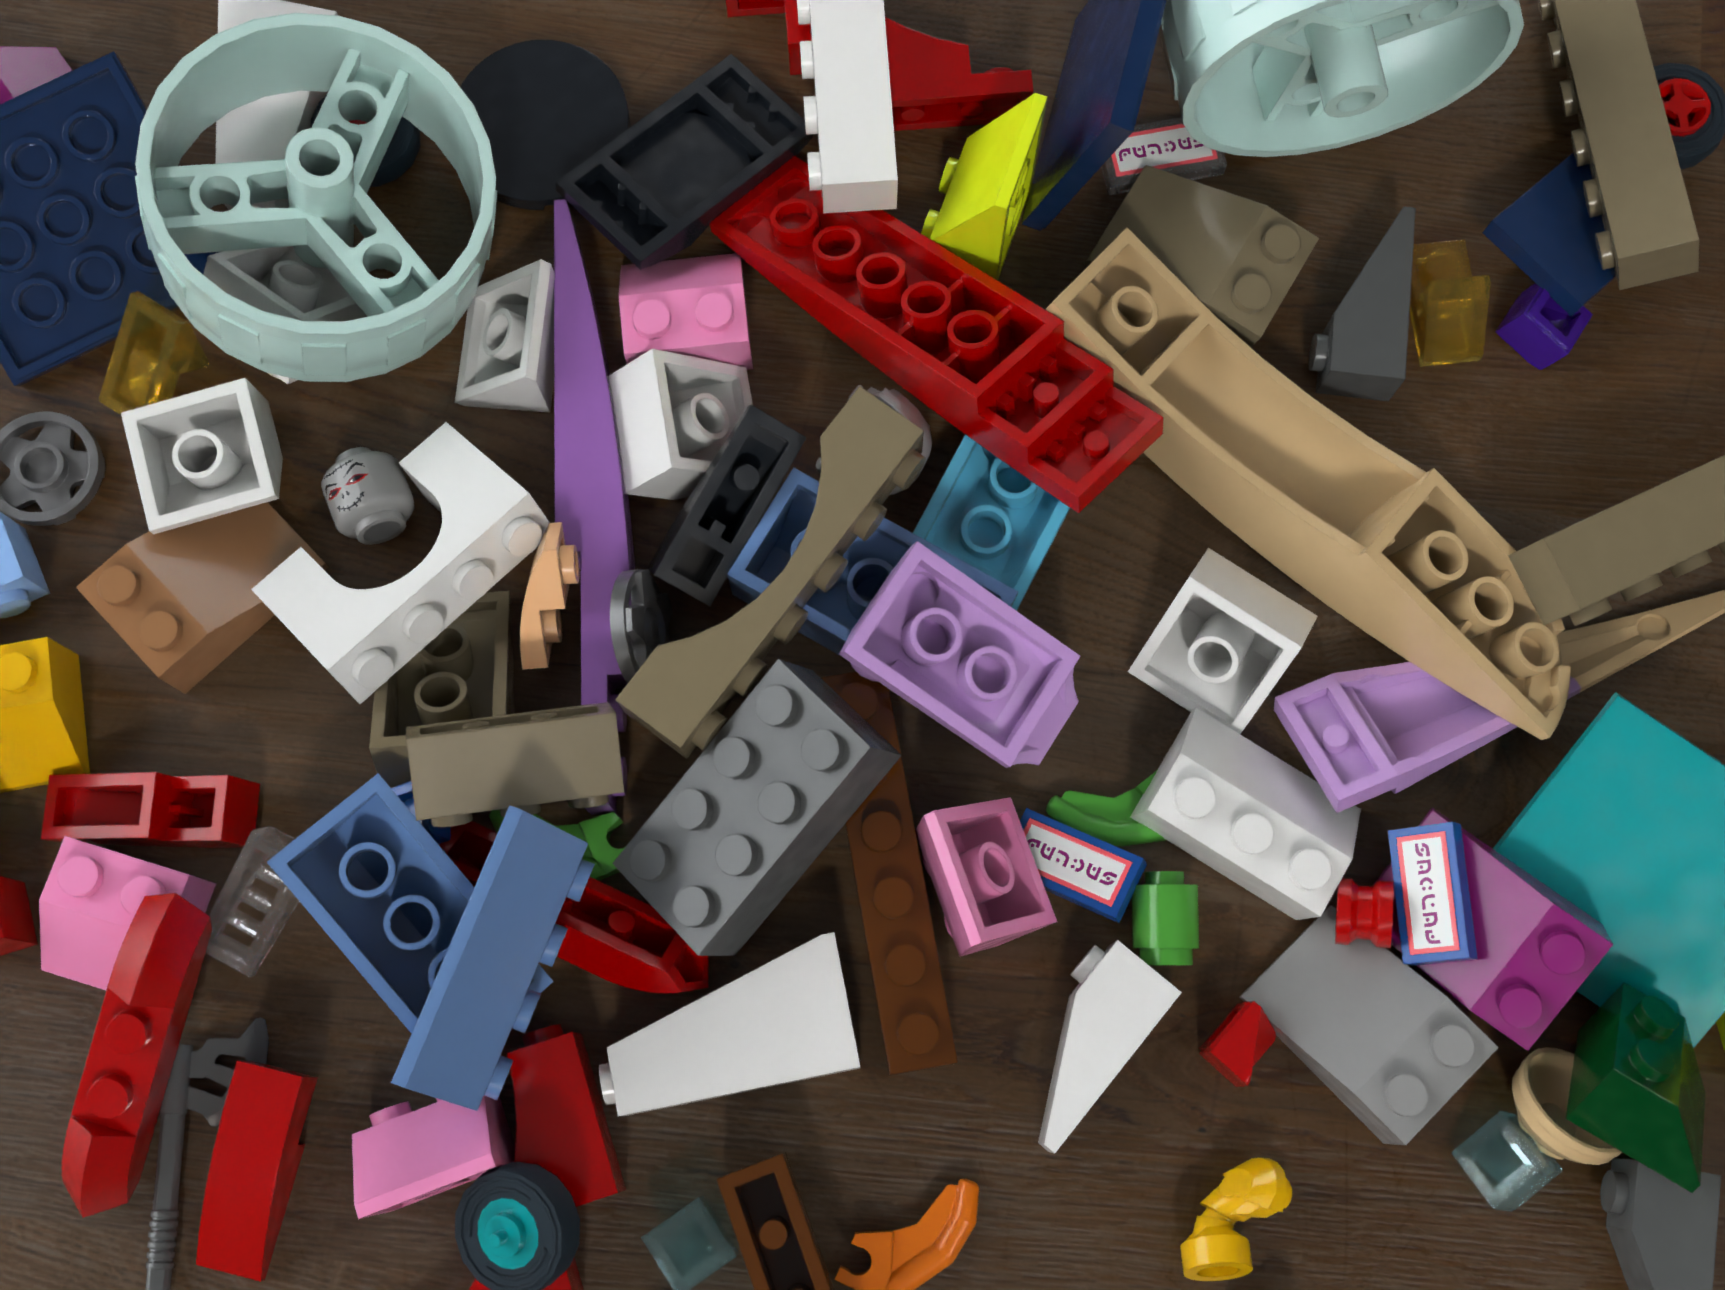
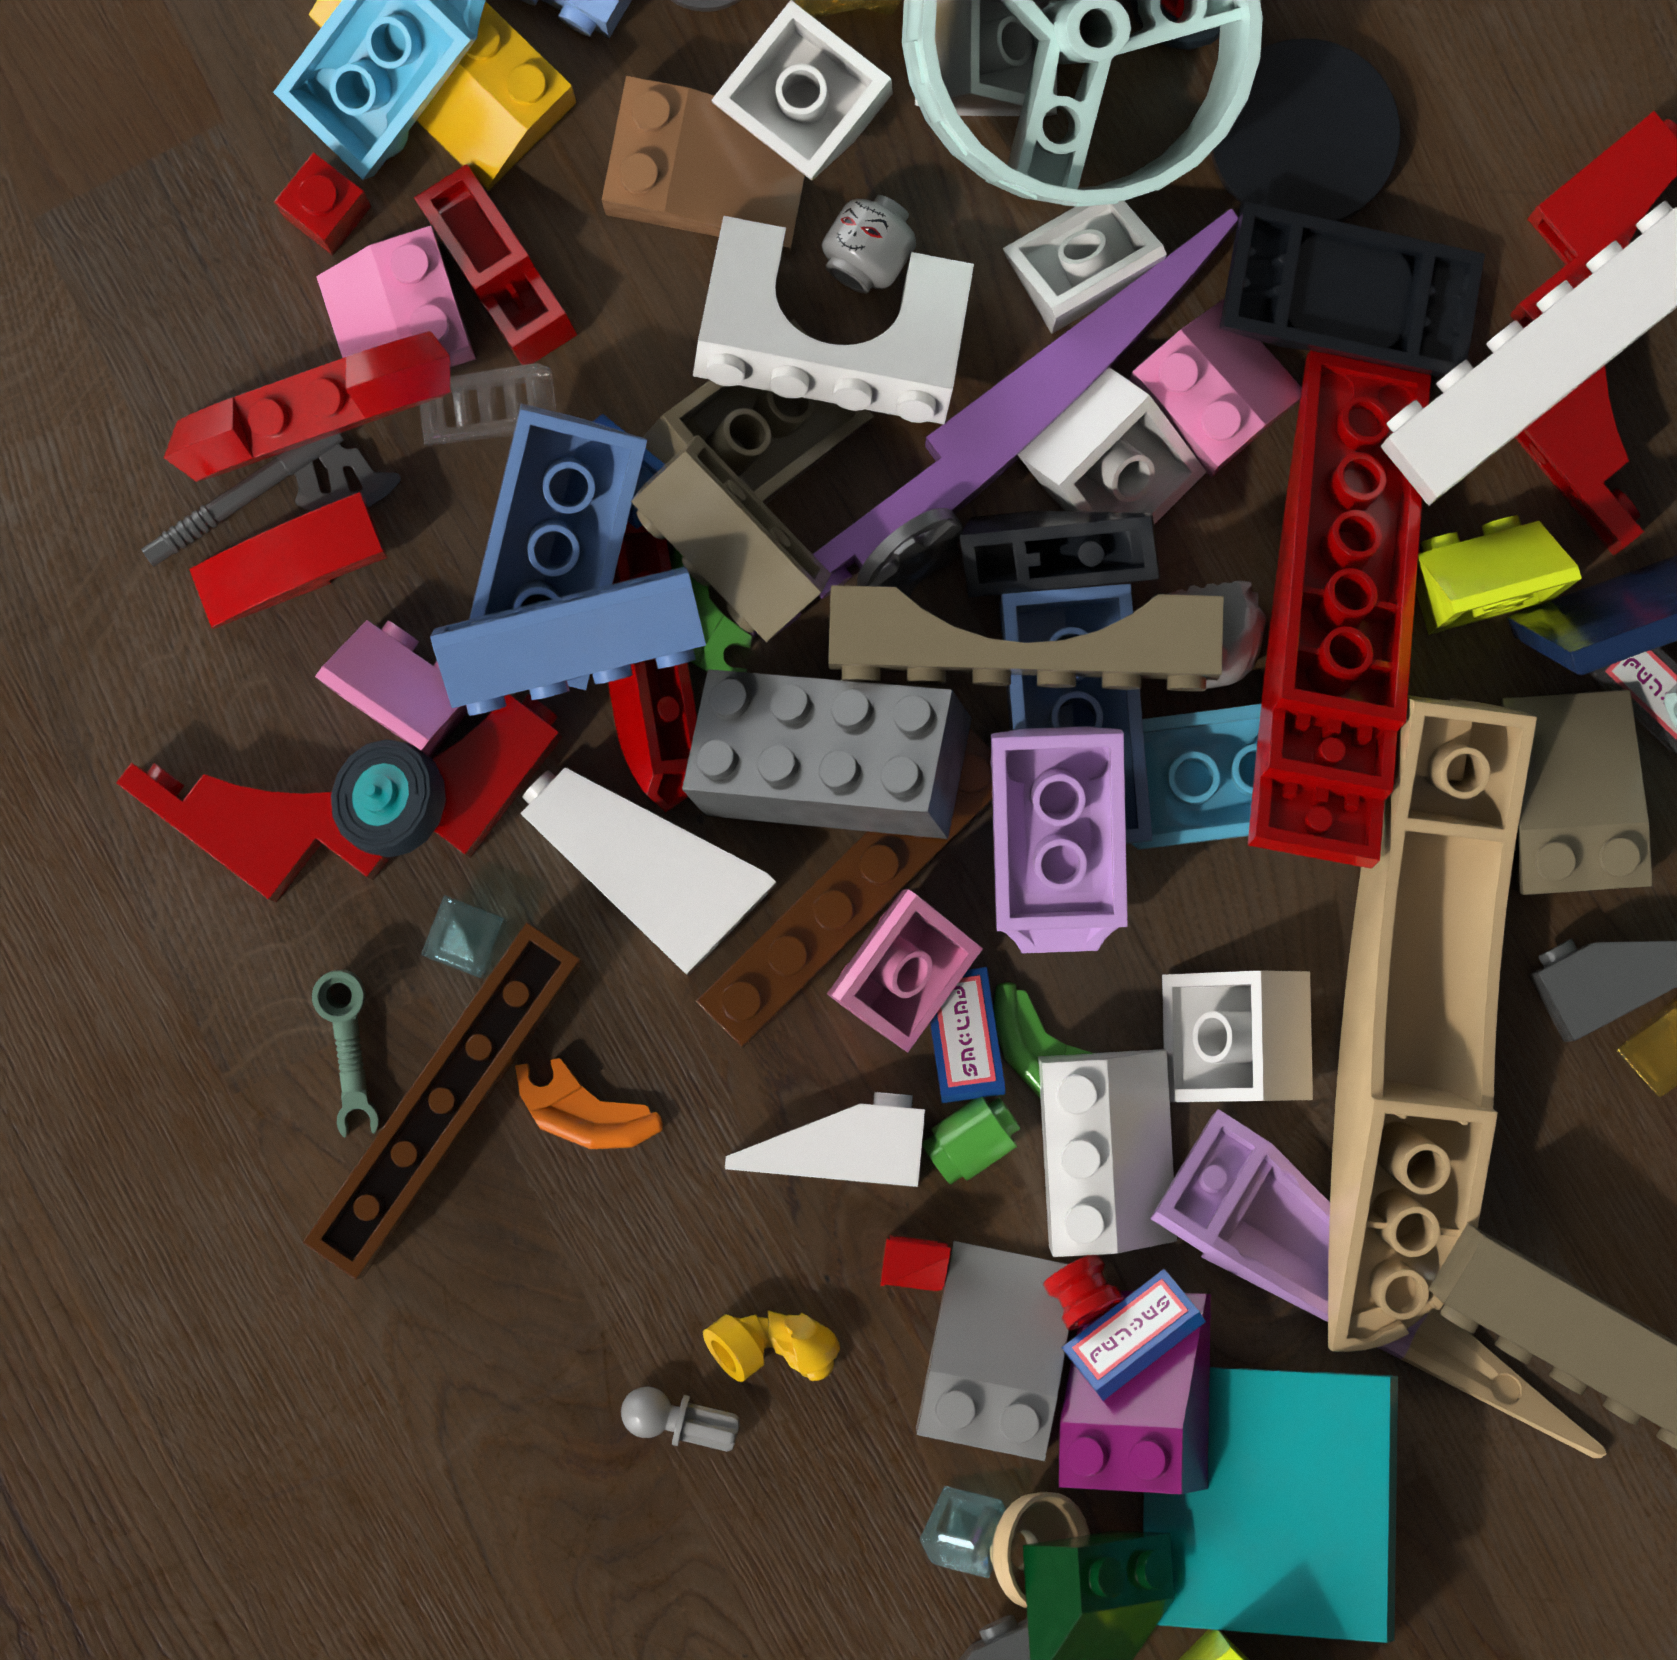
camera: 55 degrees right, 10 degrees up
light nougat slope [520,522,580,670] -> none

